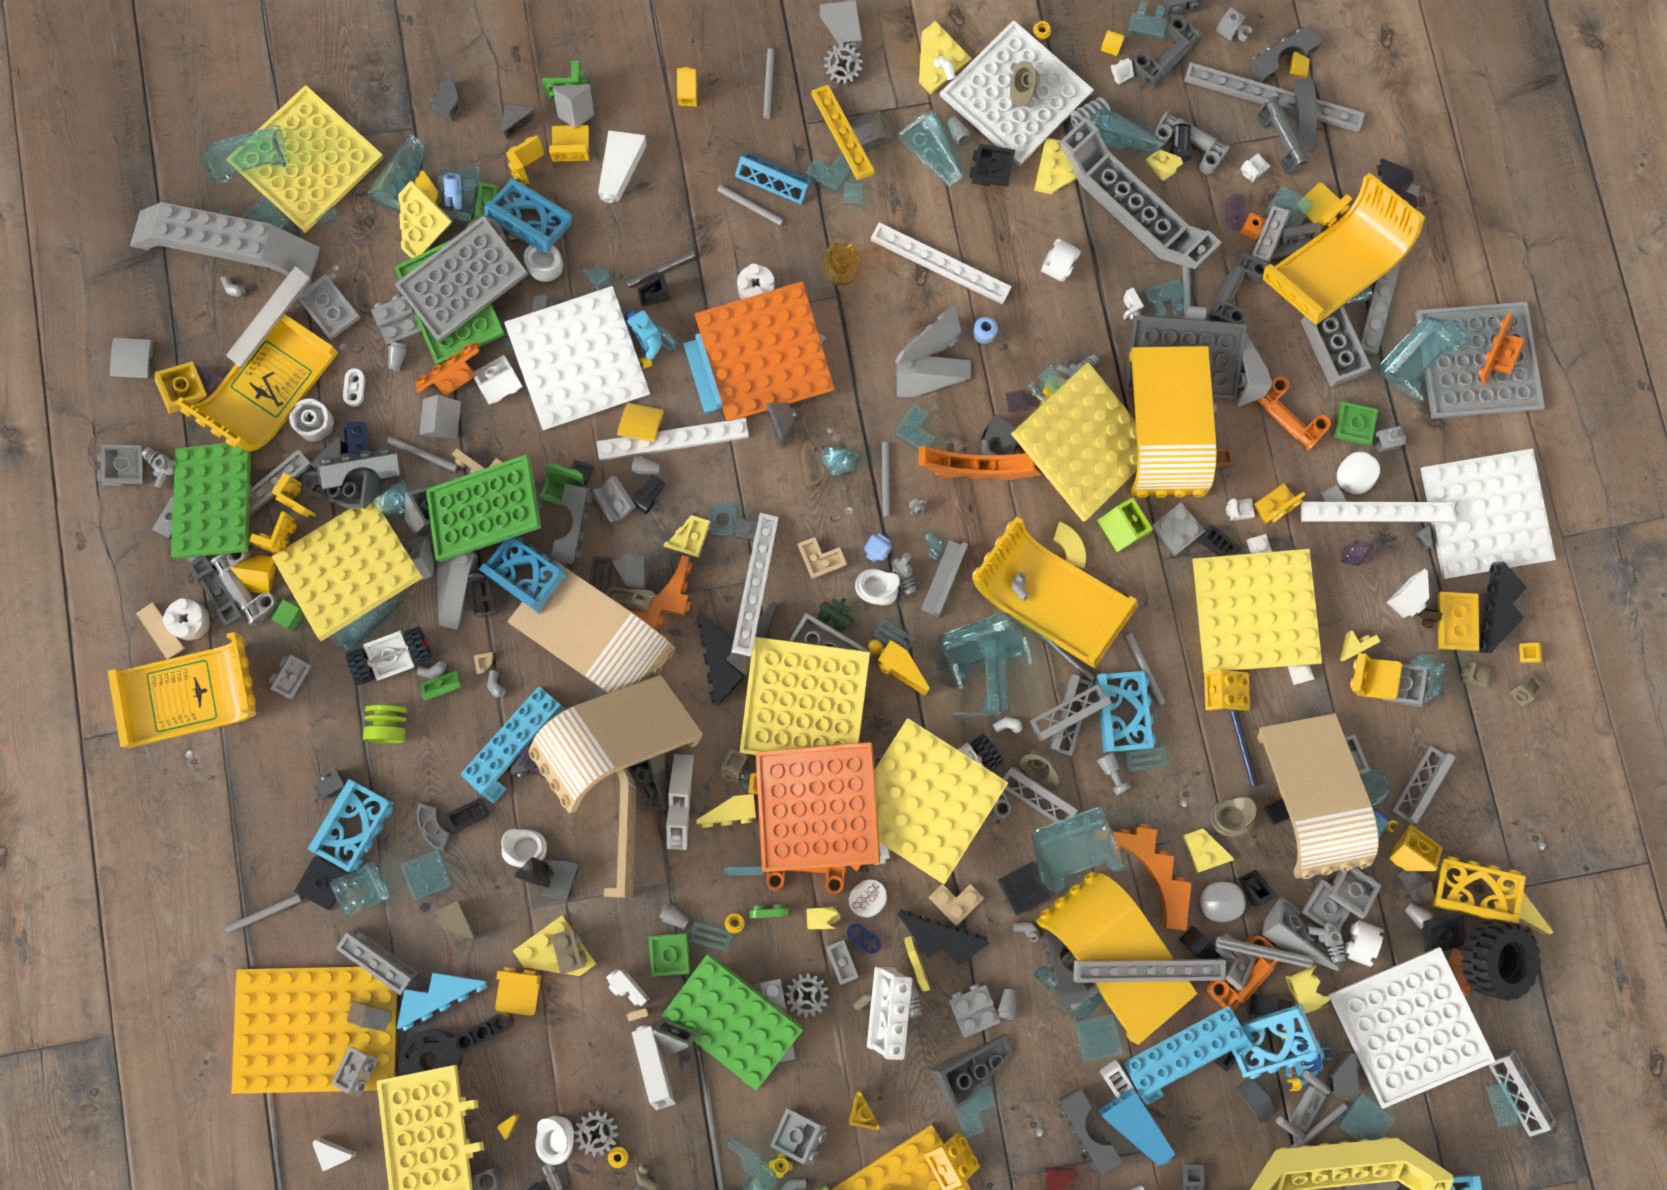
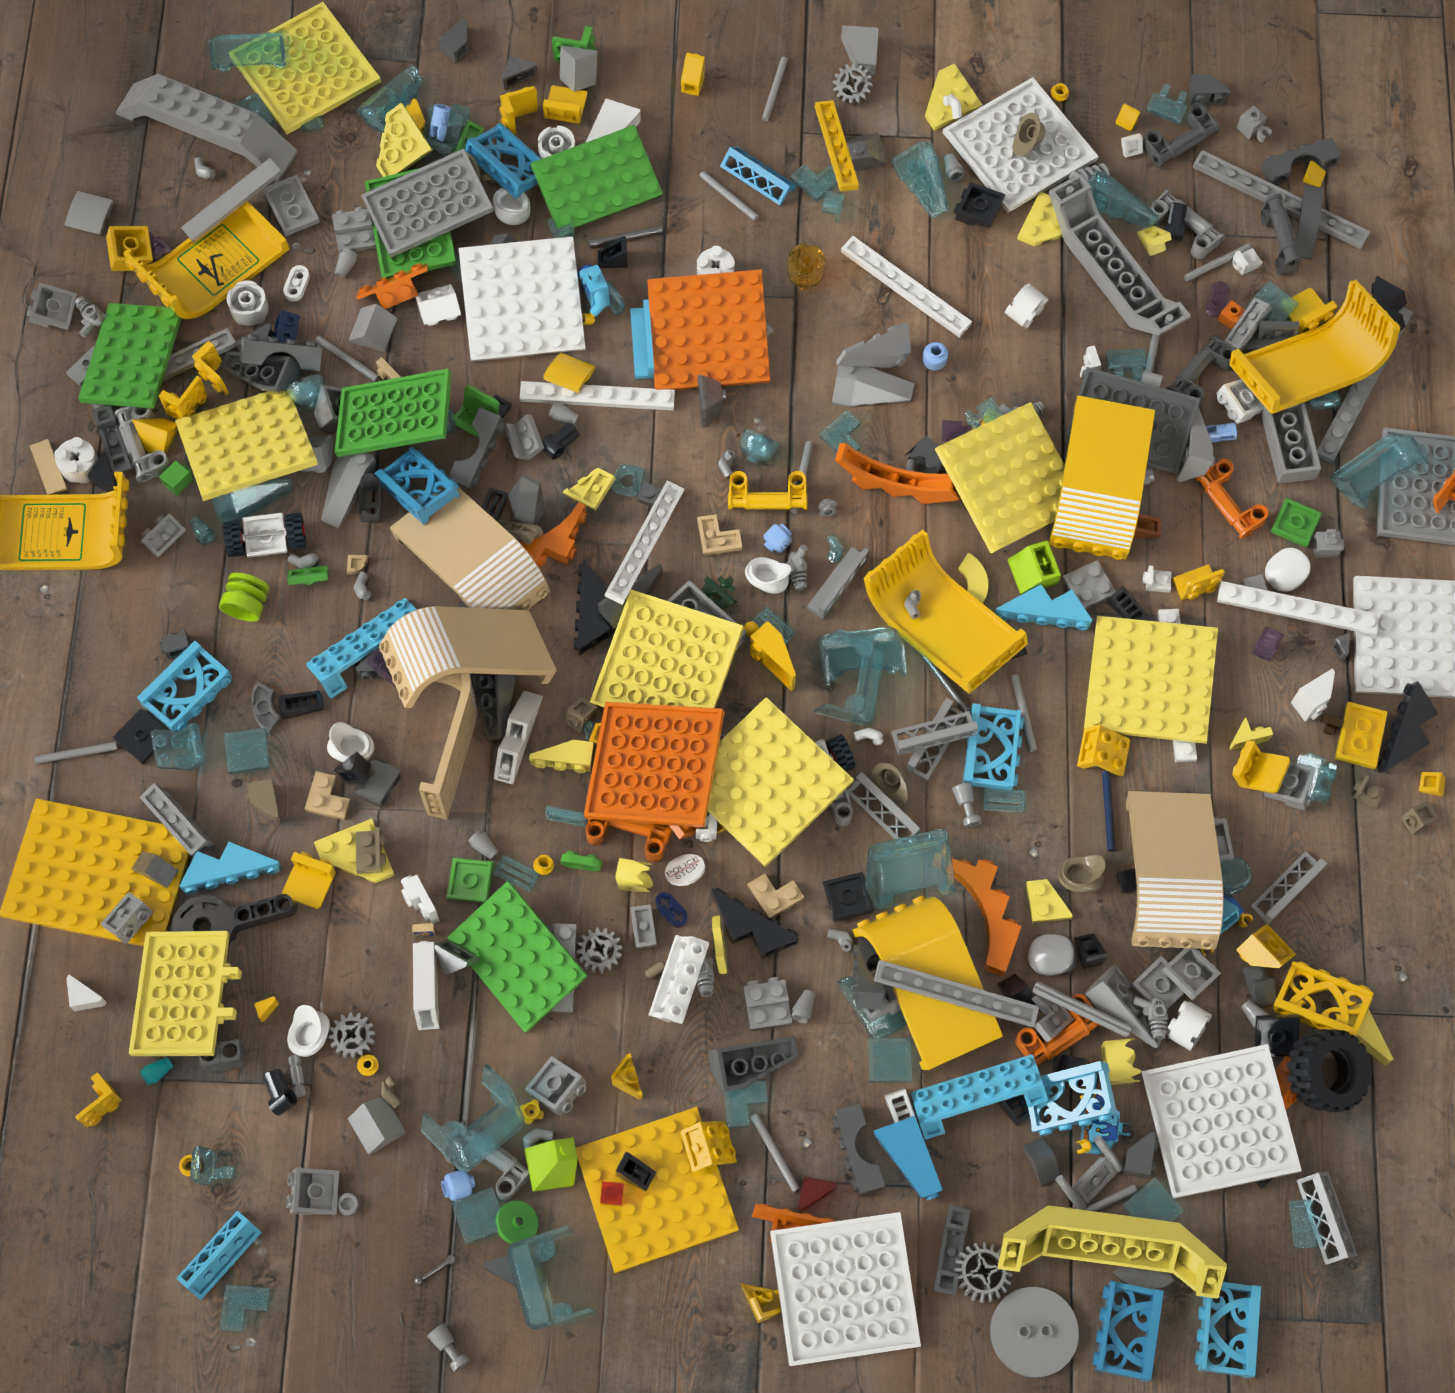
camera: 15 degrees right, 10 degrees down
none -> black slope [88,453,117,492]
none -> clear light blue cone [189,516,215,545]
none -> tan plate [305,771,351,820]
none -> bright green plate [530,125,663,234]
none -> white brick [538,126,575,159]
none -> light grey arm [718,450,735,479]
none -> yellow piece [728,471,808,510]
none -> light grey bar [750,1113,800,1193]
none -> medium azure slope [995,585,1092,630]
none -> light grey bar [1184,244,1251,282]
none -> light blue hinge [1206,423,1237,443]
none -> white plate [1216,379,1265,424]

